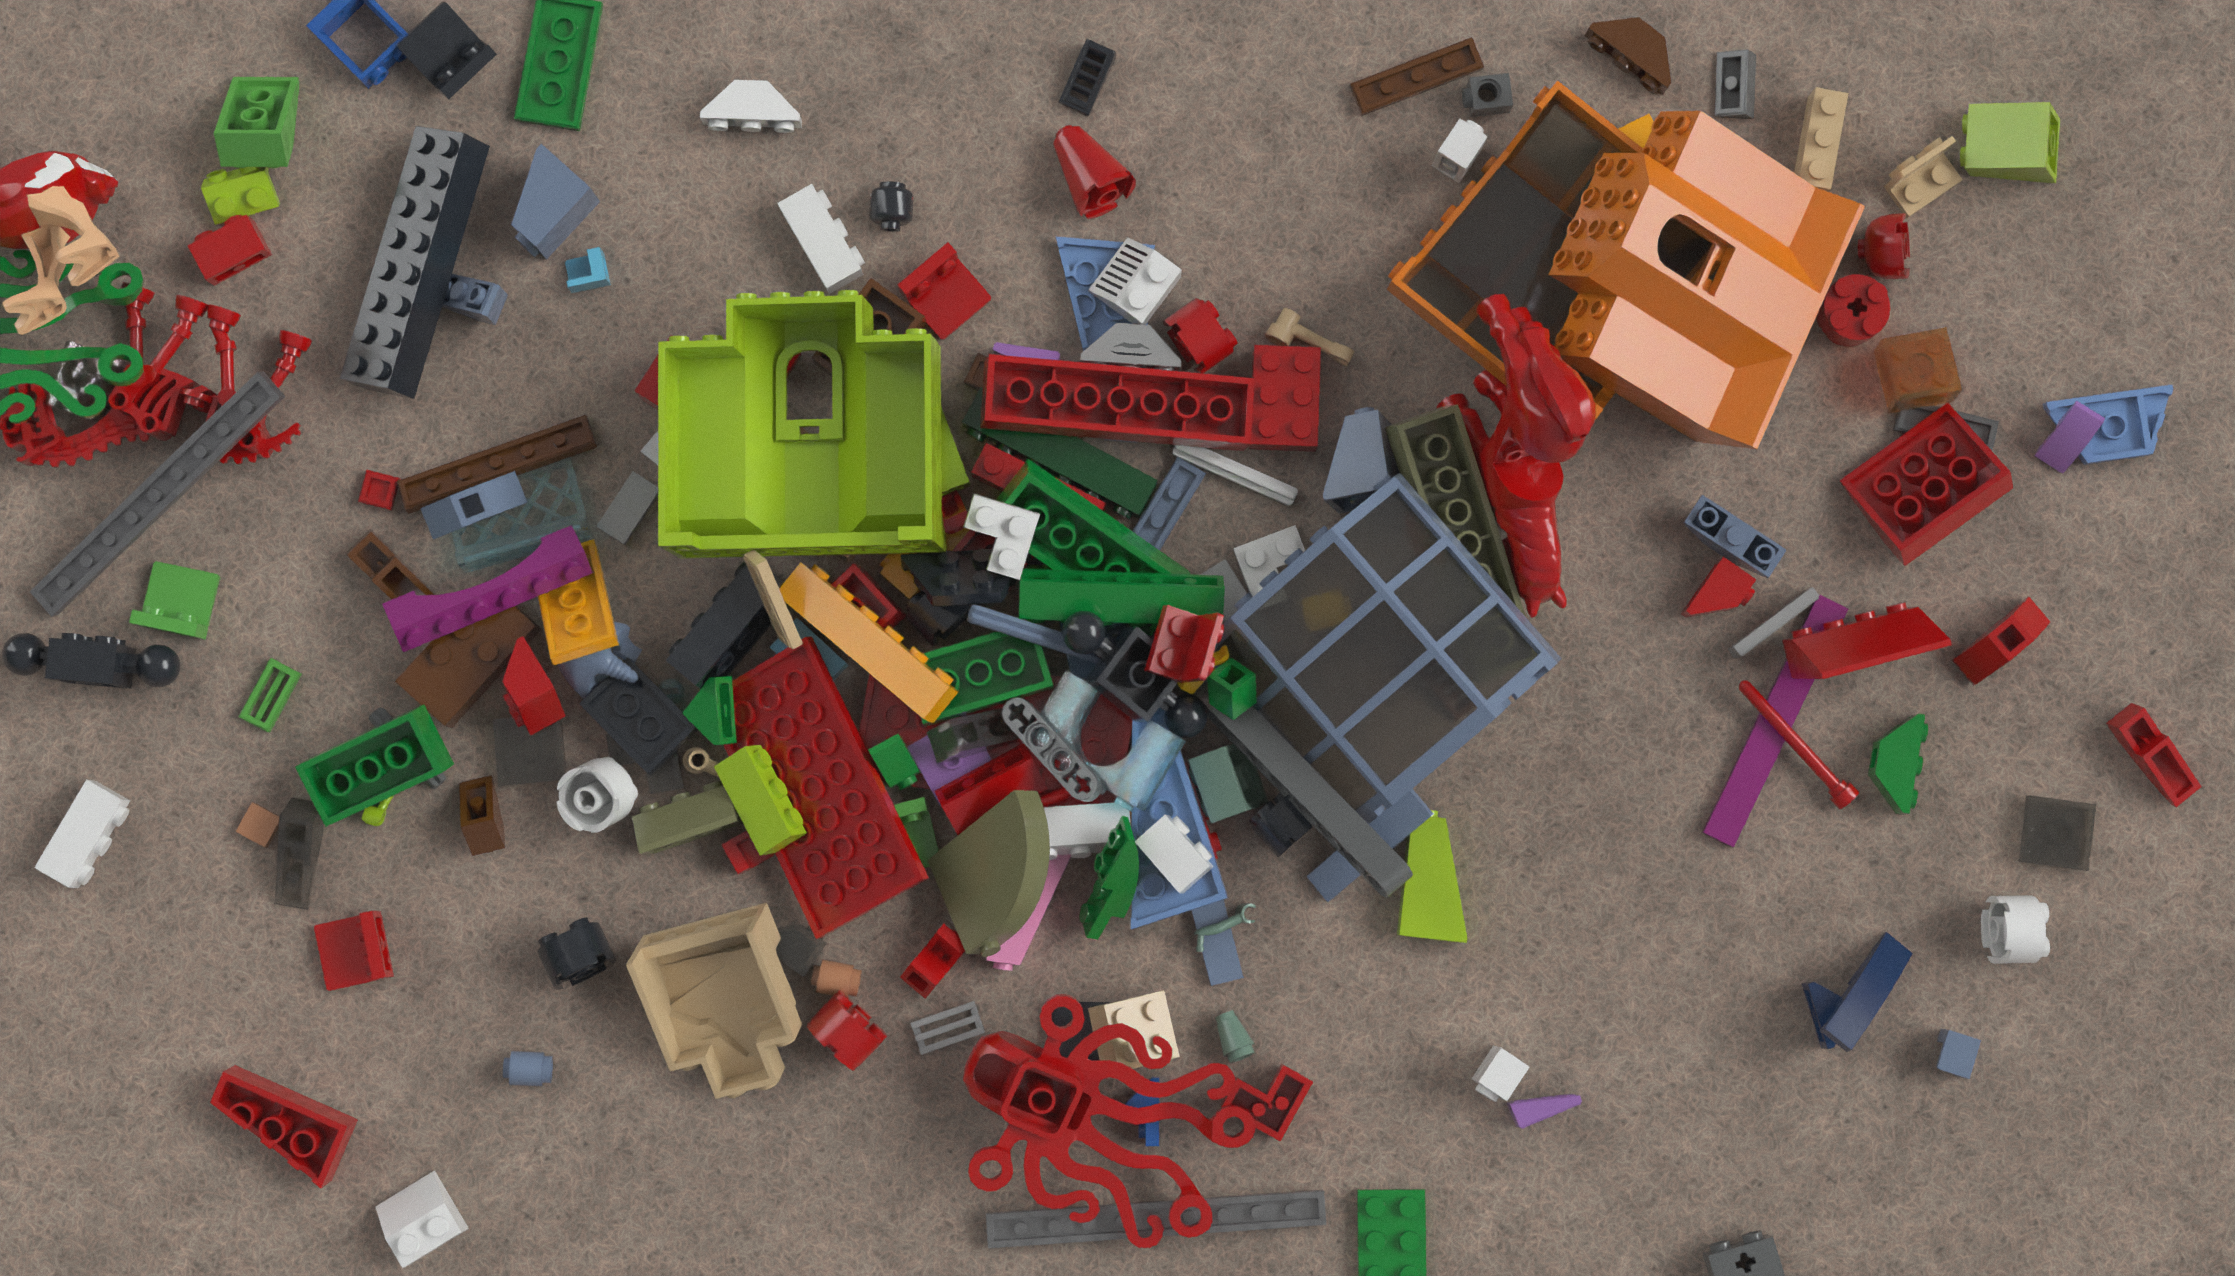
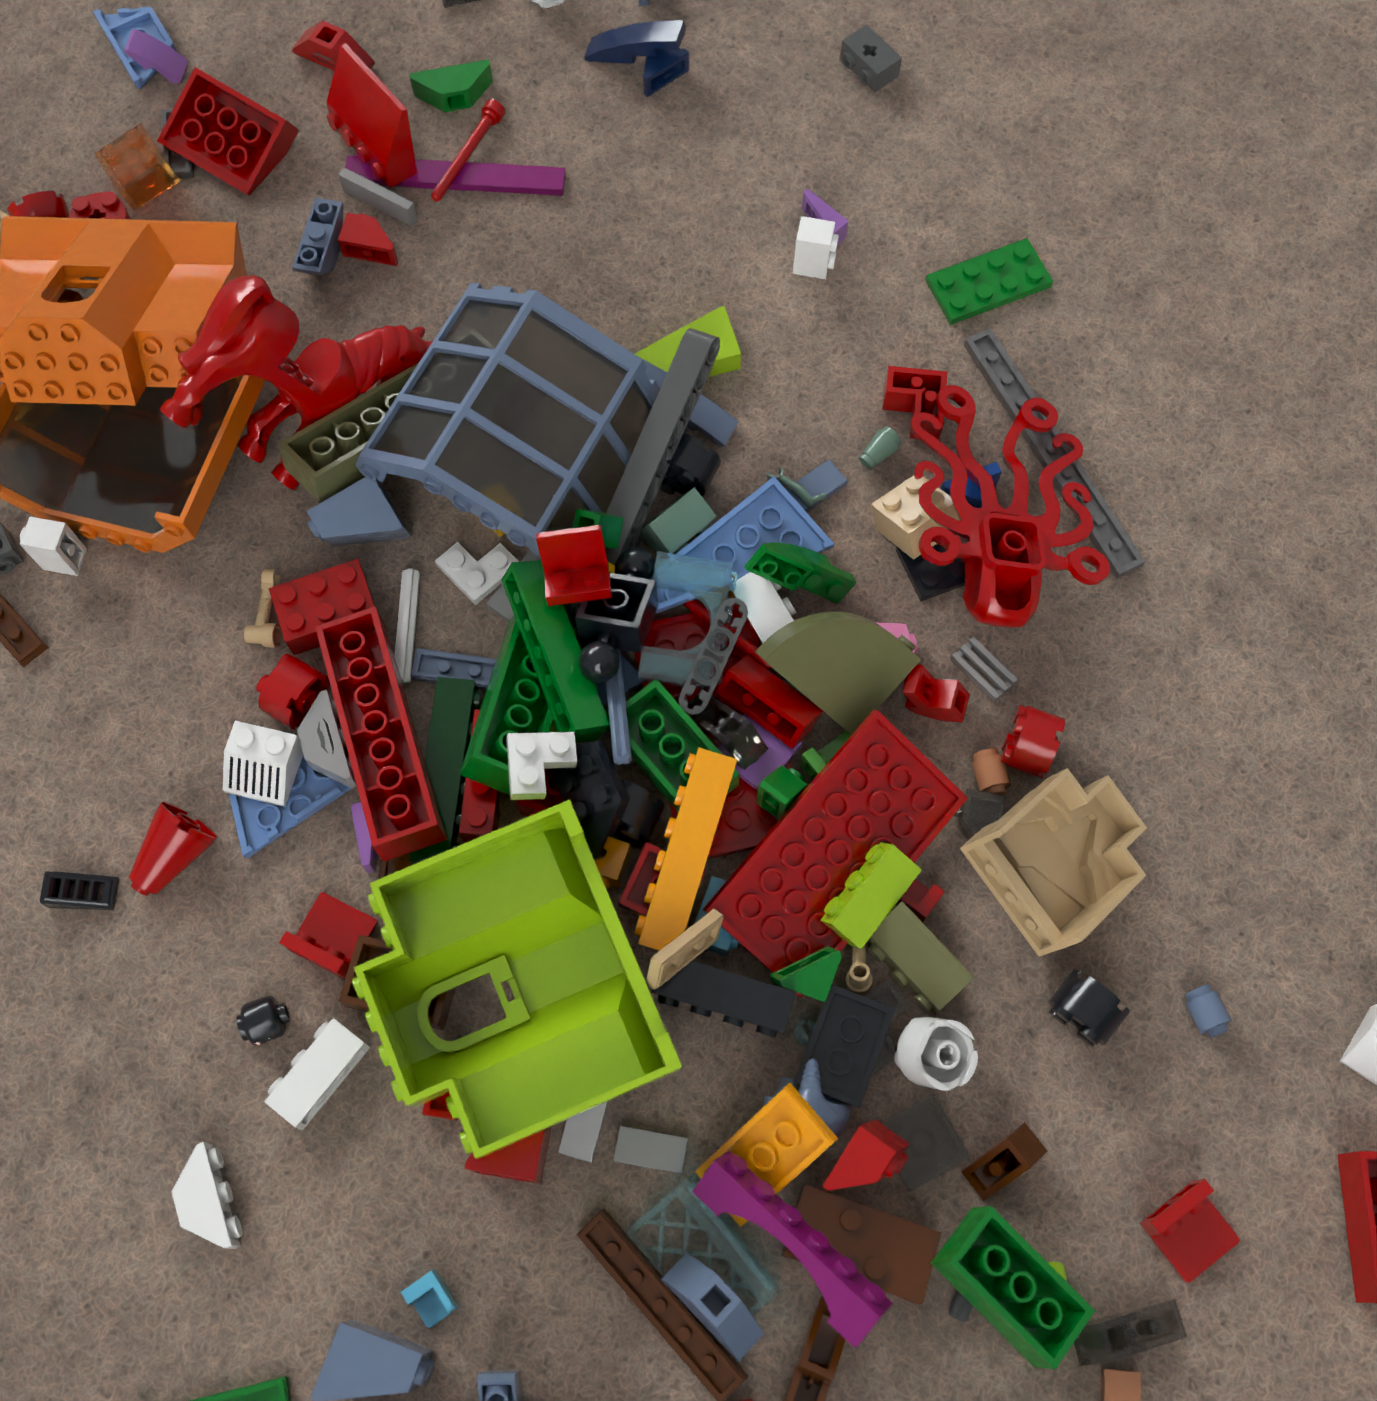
camera: 110 degrees left, 15 degrees down
white brick [1135,815,1214,893] -> none

